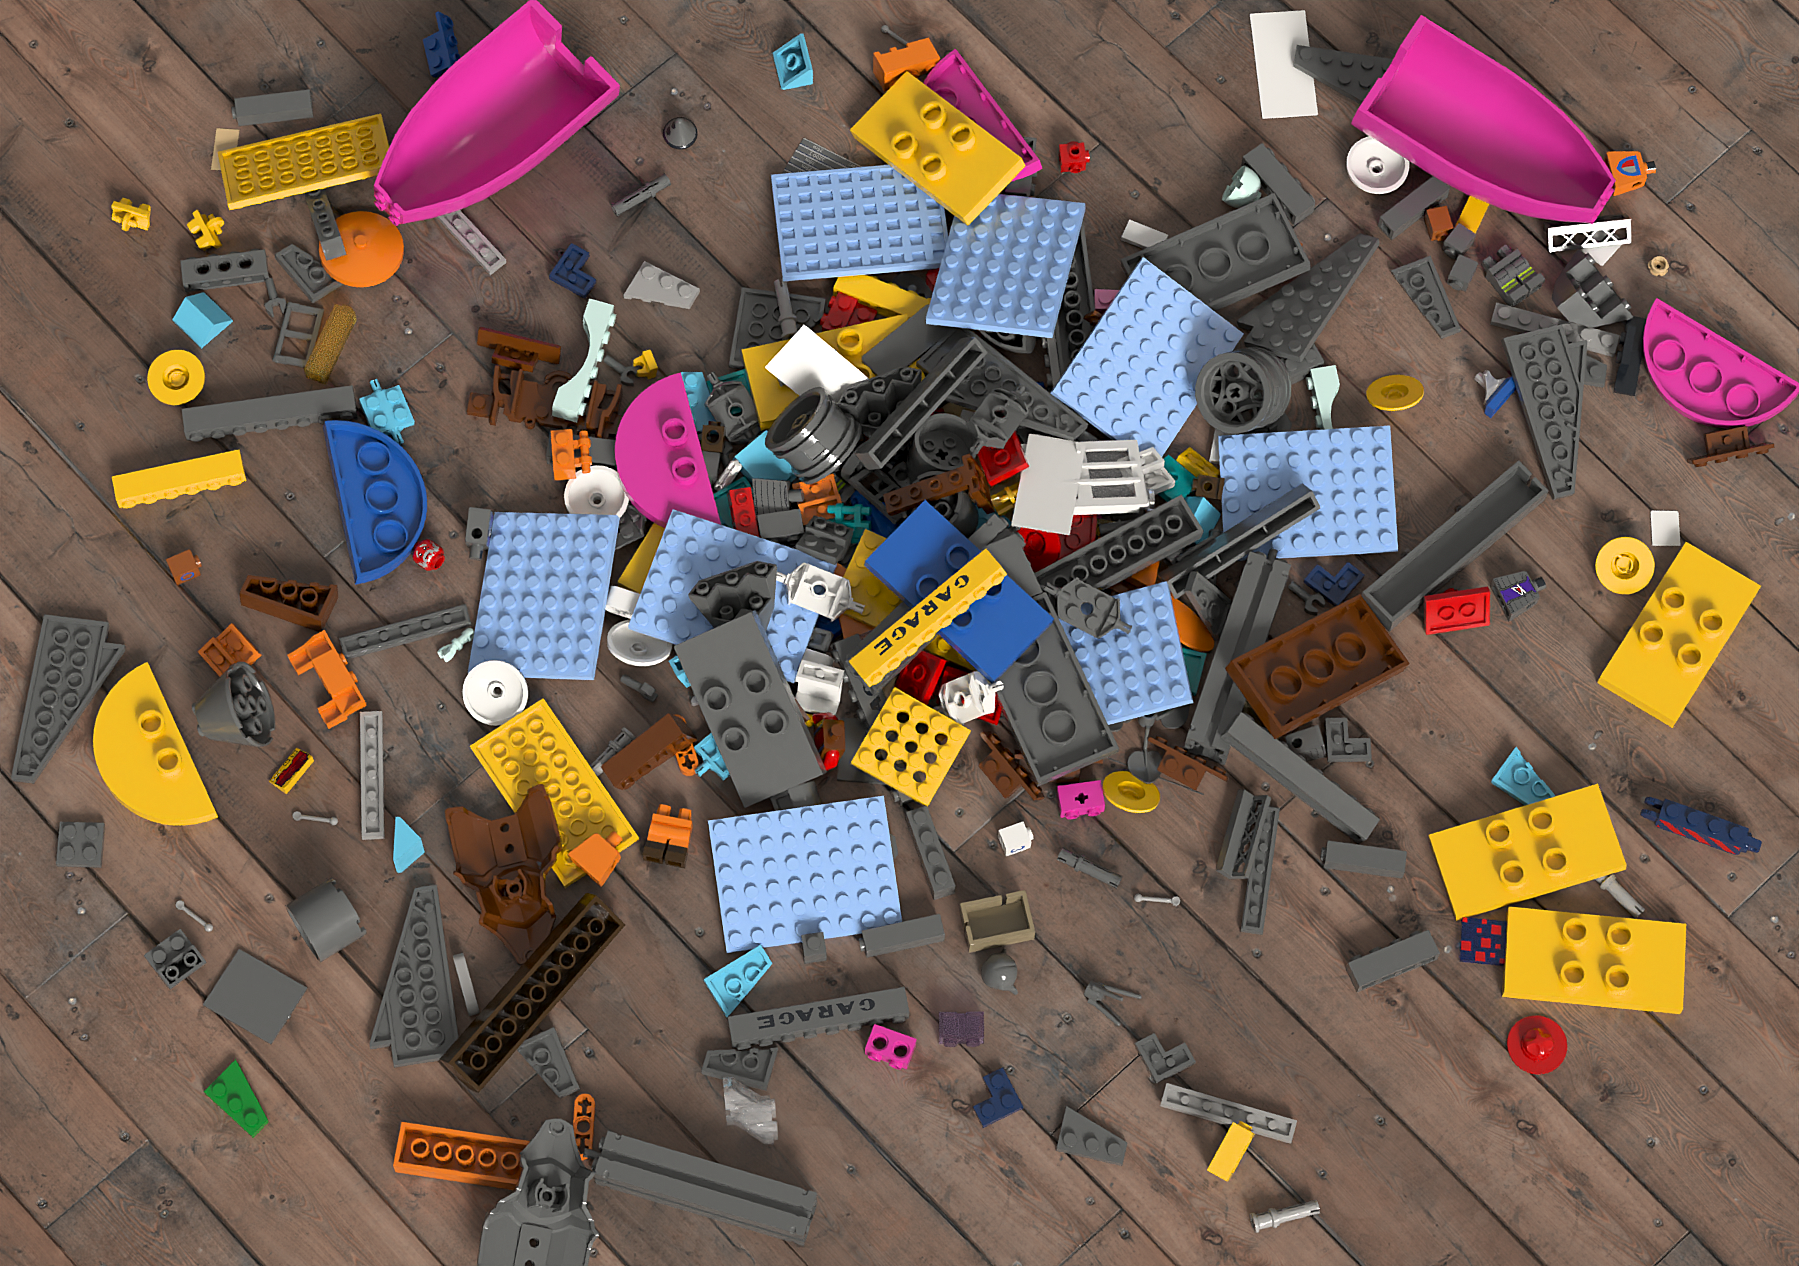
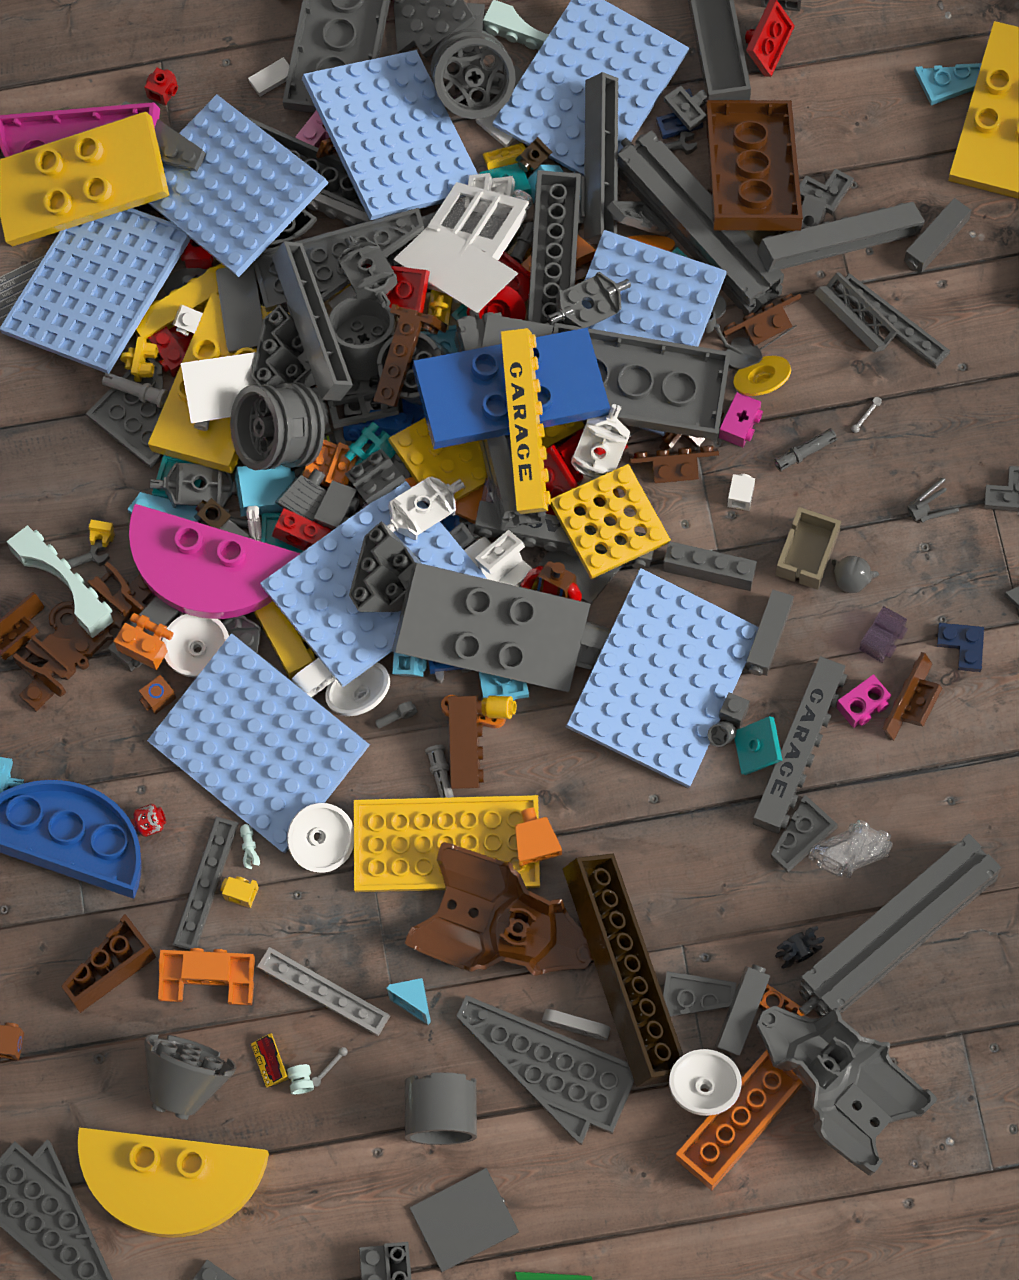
camera: 50 degrees left, 0 degrees up
light grey hinge [176,901,213,932] -> none
orange slope [198,623,262,677] -> none
dark grey torso [465,507,494,560] -> none
light grey wing [624,261,700,309] -> none
orange hips [642,804,693,868] -> none
medium azure wing [703,945,772,1018] -> none
none -> yellow hips [120,337,158,382]
none -> dark orange brick [139,675,177,714]
none -> dark grey wing [154,119,206,172]
none -> white brick [173,304,203,335]
none -> yellow brick [221,876,259,909]
none -> light aqua wheel [287,1065,314,1094]
none -> yellow brick [482,695,517,719]
none -> dark grey plate [664,86,708,131]
none -> white dish [669,1049,742,1116]
none -> dark grey wheel [707,721,736,747]
none -> dark grey brick [715,964,770,1056]
none -> teal plate [735,716,783,775]
none -> black pin [775,926,825,969]
none -> reddish brown bracket [883,652,943,741]

